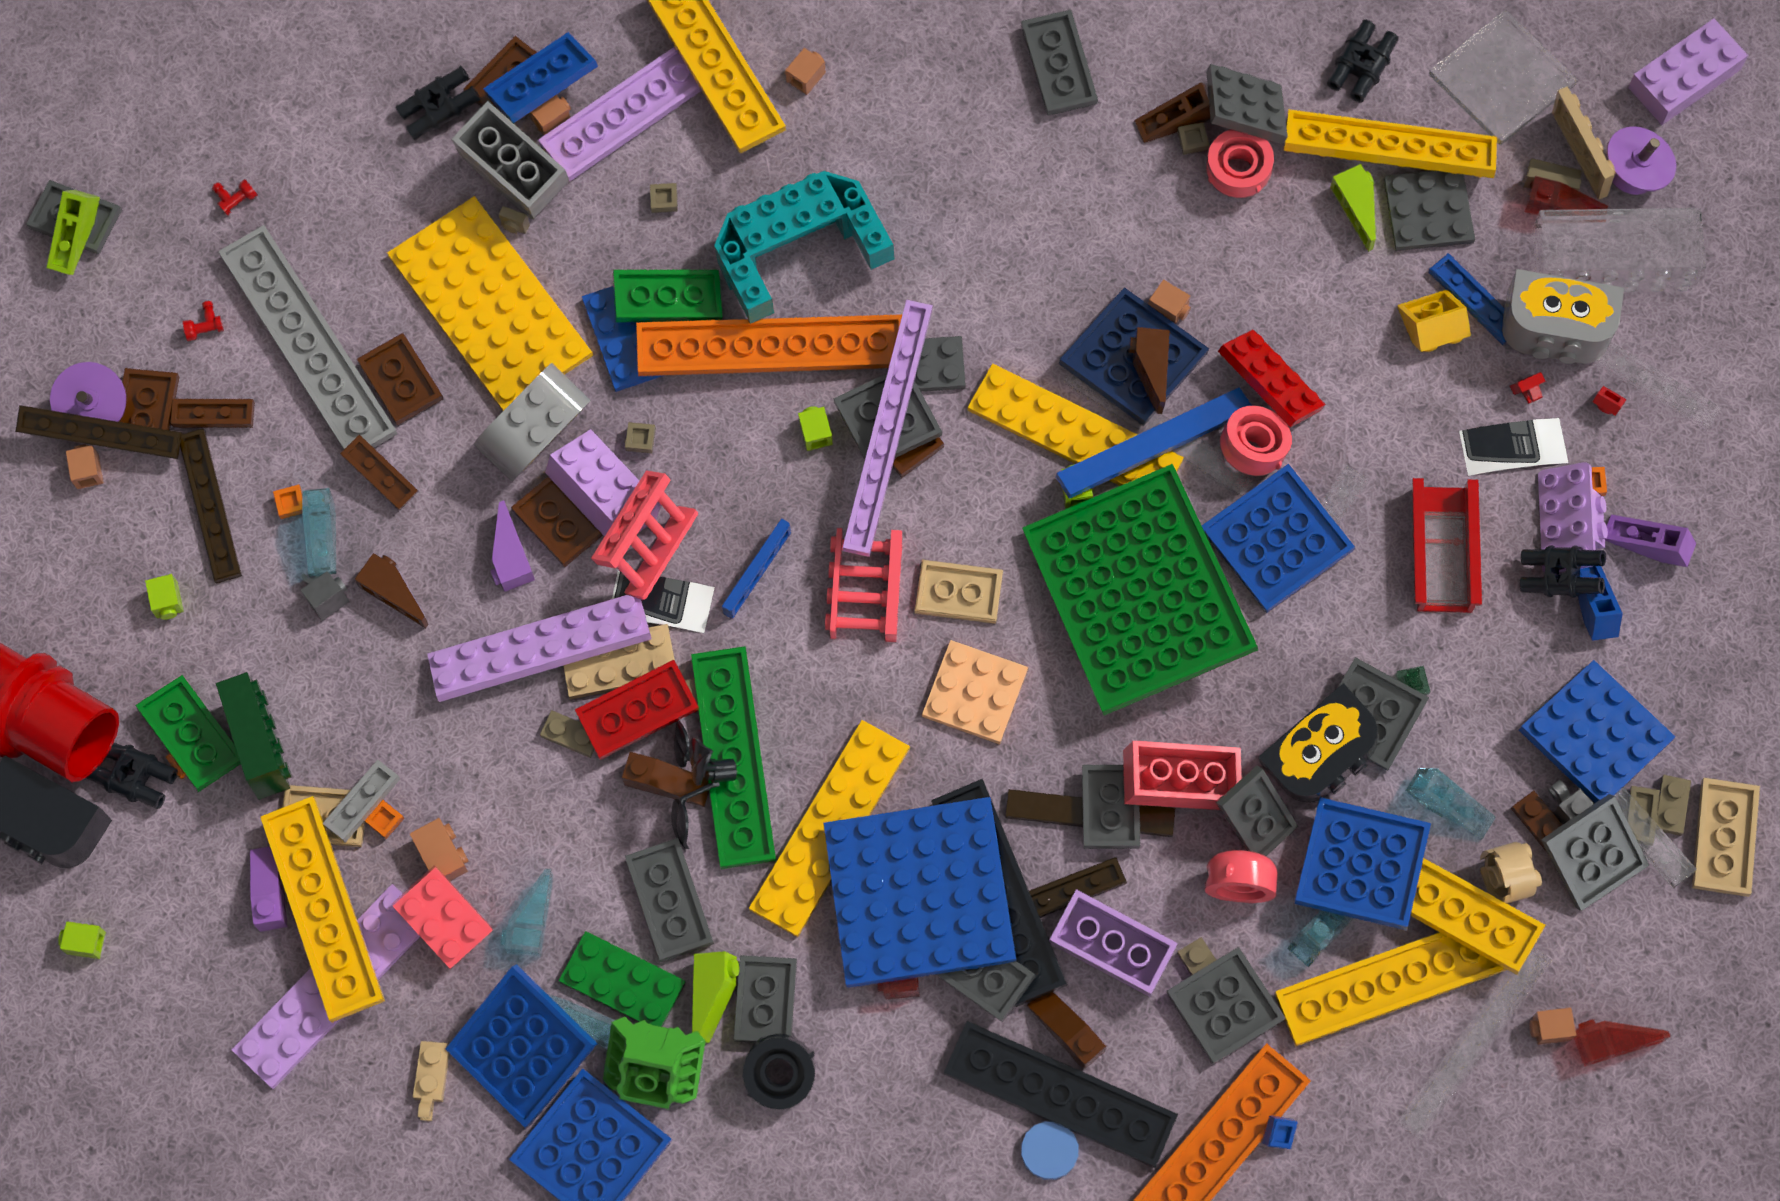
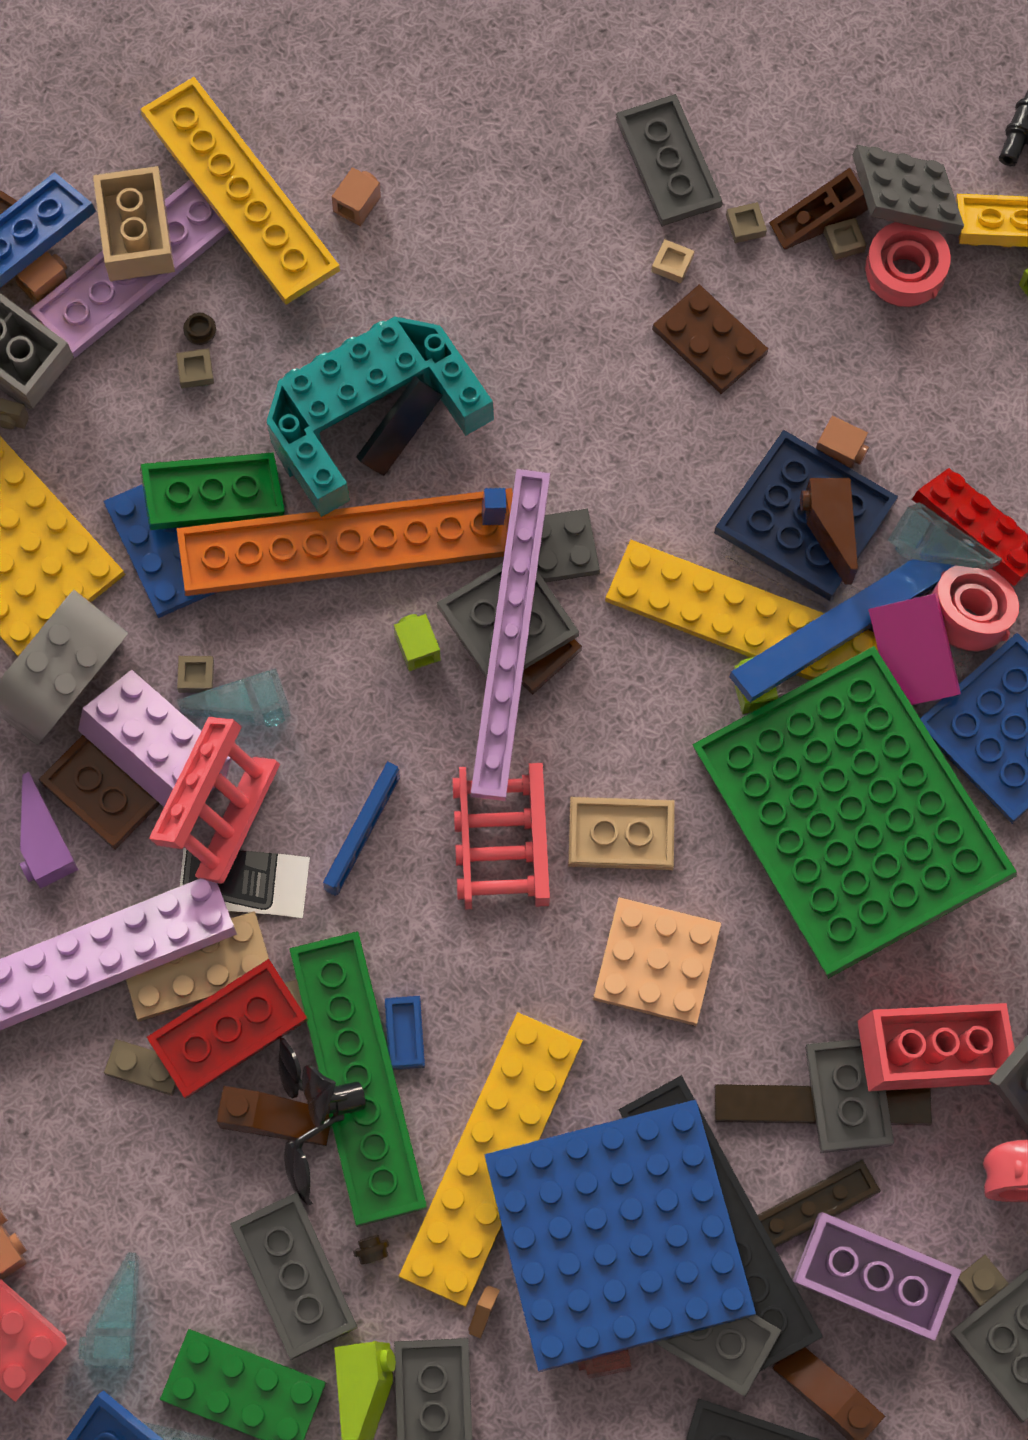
camera: 10 degrees left, 0 degrees up
none -> tan brick [93,166,175,281]
none -> clear light blue slope [177,668,291,727]
none -> dark brown plate [183,312,217,345]
none -> dark brown plate [353,1235,389,1265]
none -> black tile [356,376,443,476]
none -> blue tile [385,996,425,1070]
none -> medium nougat tile [468,1285,500,1339]
none -> blue piece [482,488,506,525]
none -> tan plate [651,239,694,283]
none -> reddish brown plate [652,284,769,394]
none -> dark tan plate [726,202,767,243]
none -> dark pink tile [868,593,961,705]
none -> clear light blue slope [887,502,1002,570]

